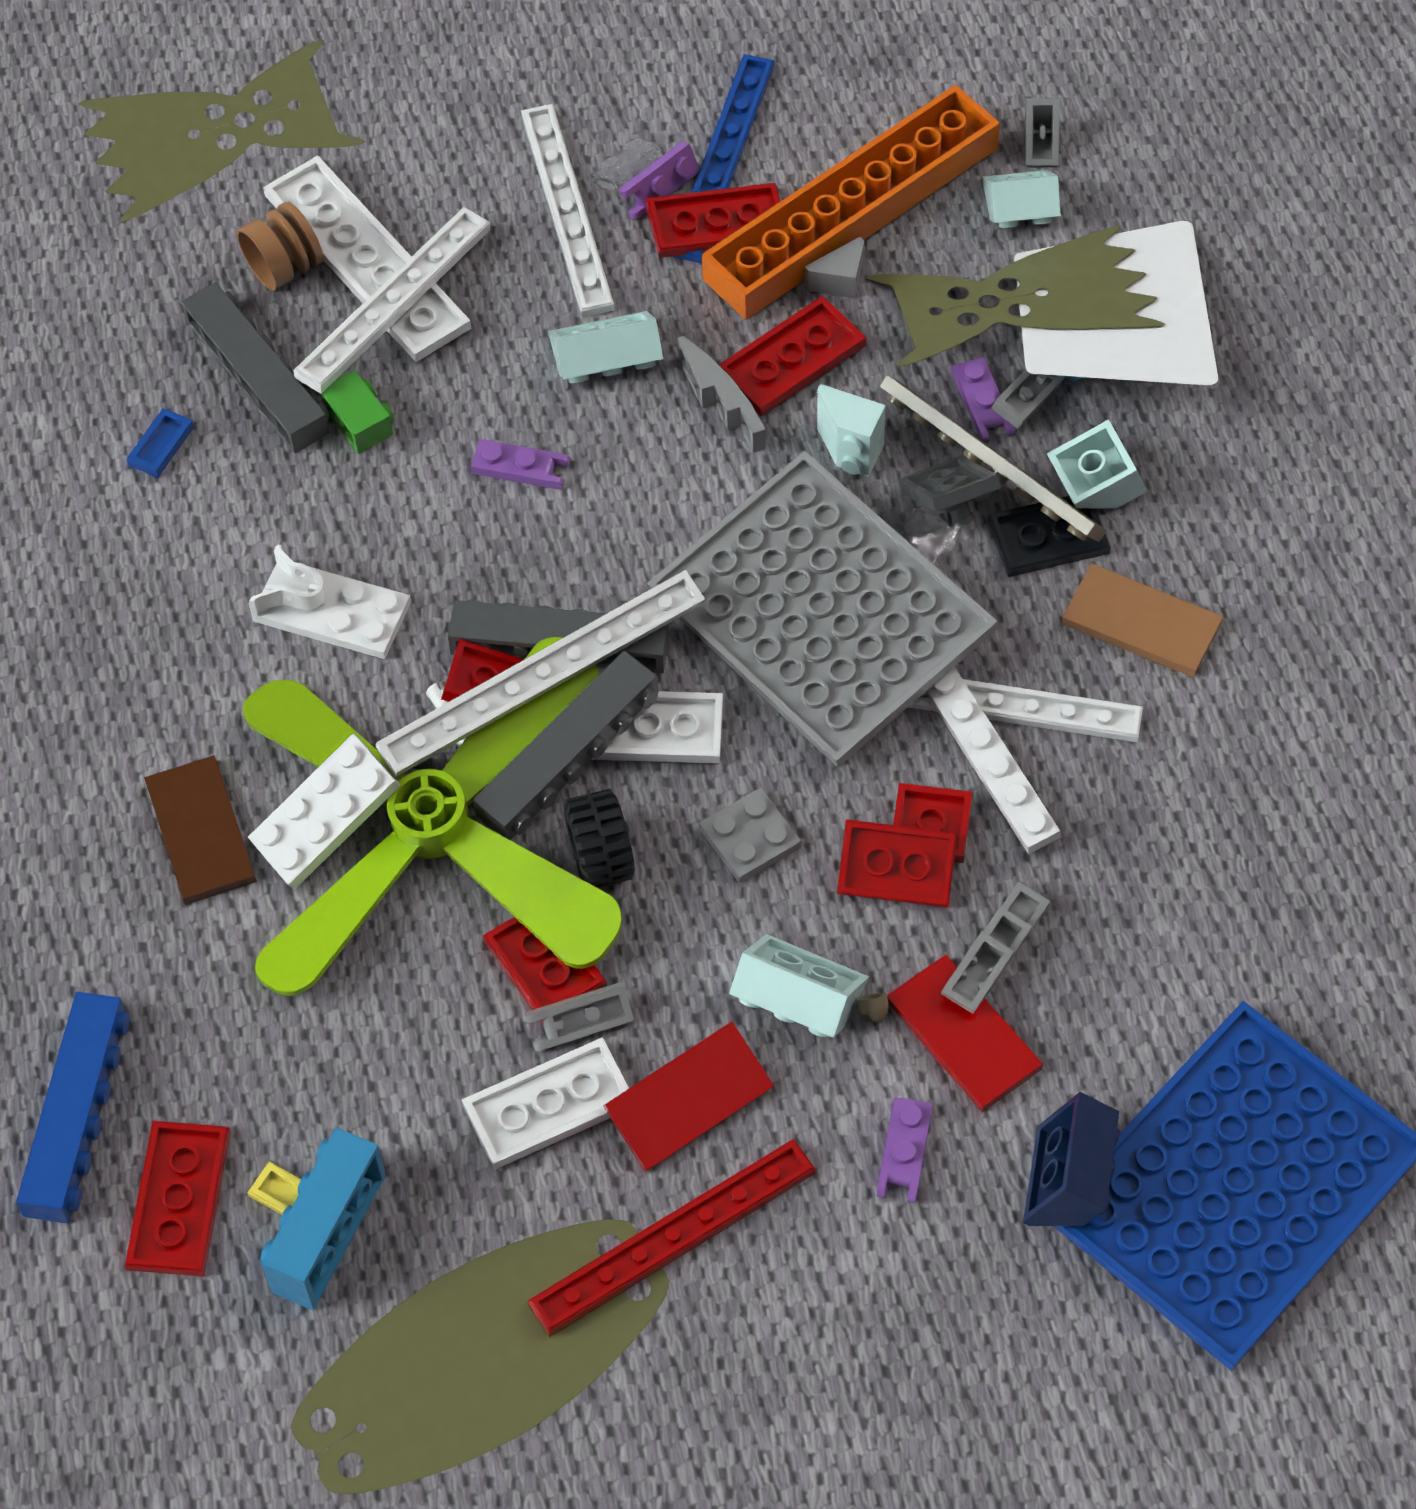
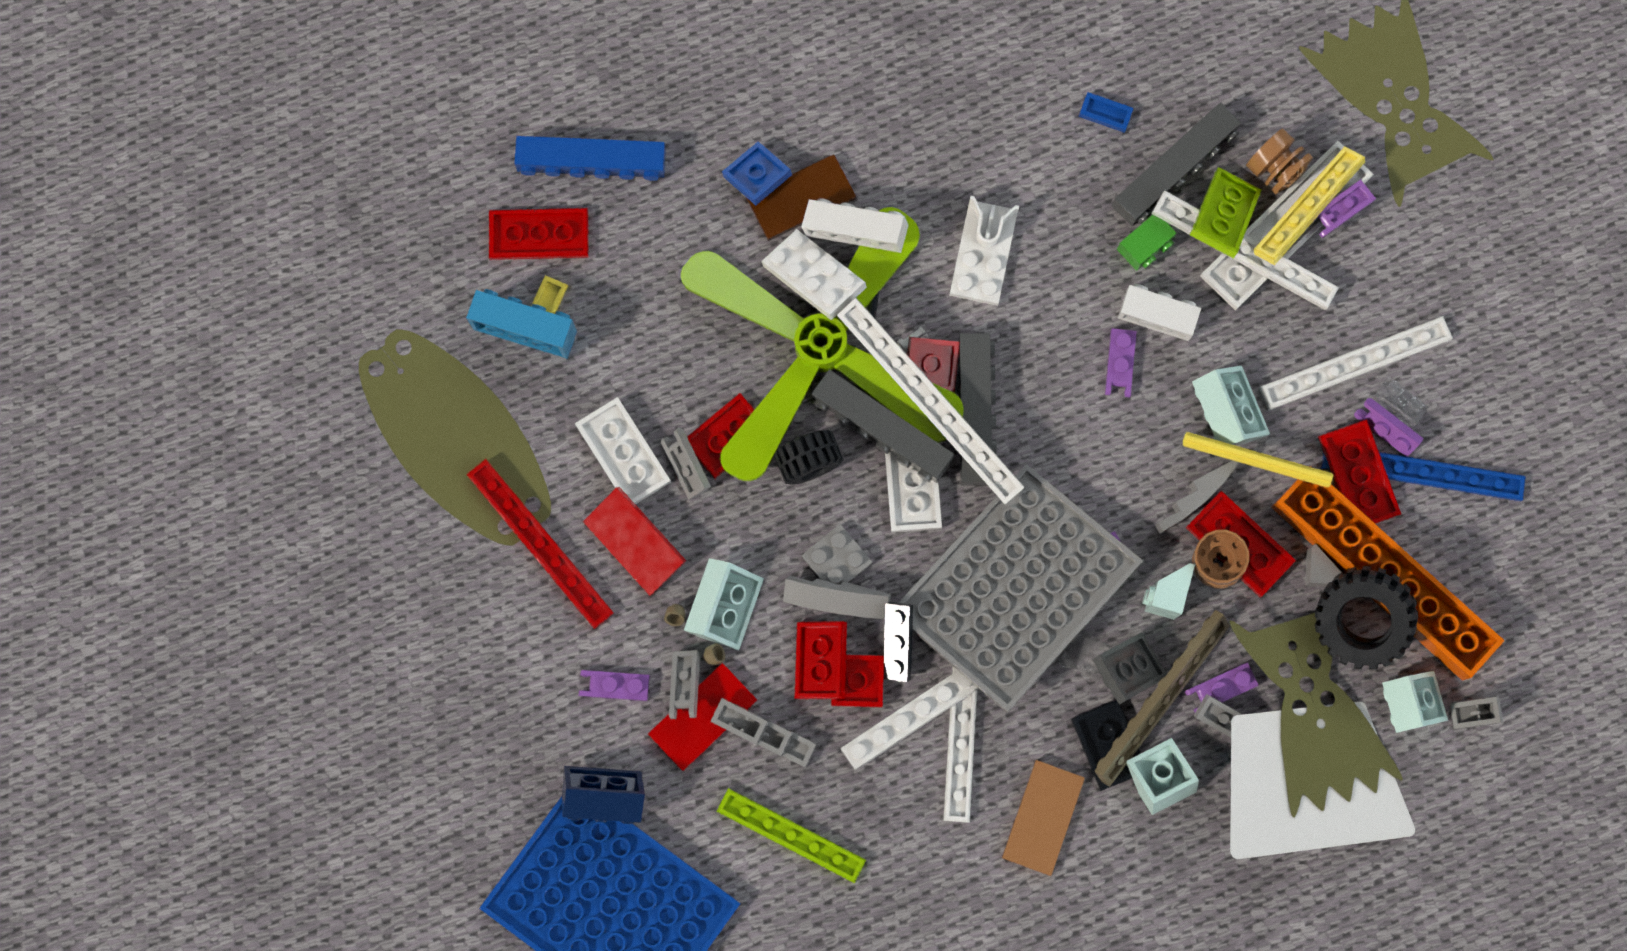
camera: 80 degrees right, 20 degrees up
none -> dark tan hinge [664,604,686,626]
none -> light grey hinge [669,650,700,719]
none -> lime tile [716,788,866,883]
none -> blue plate [722,141,792,206]
none -> light grey slope [783,576,891,619]
none -> white brick [801,199,909,253]
none -> plate [883,602,913,682]
none -> white brick [1118,284,1201,341]
none -> light yellow axle [1183,432,1333,488]
none -> lime tile [1189,167,1262,259]
none -> medium nougat wheel [1192,530,1249,589]
none -> light yellow tile [1254,146,1365,266]
none -> medium lavender hinge [1314,179,1376,238]
none -> black tyre [1315,566,1418,670]

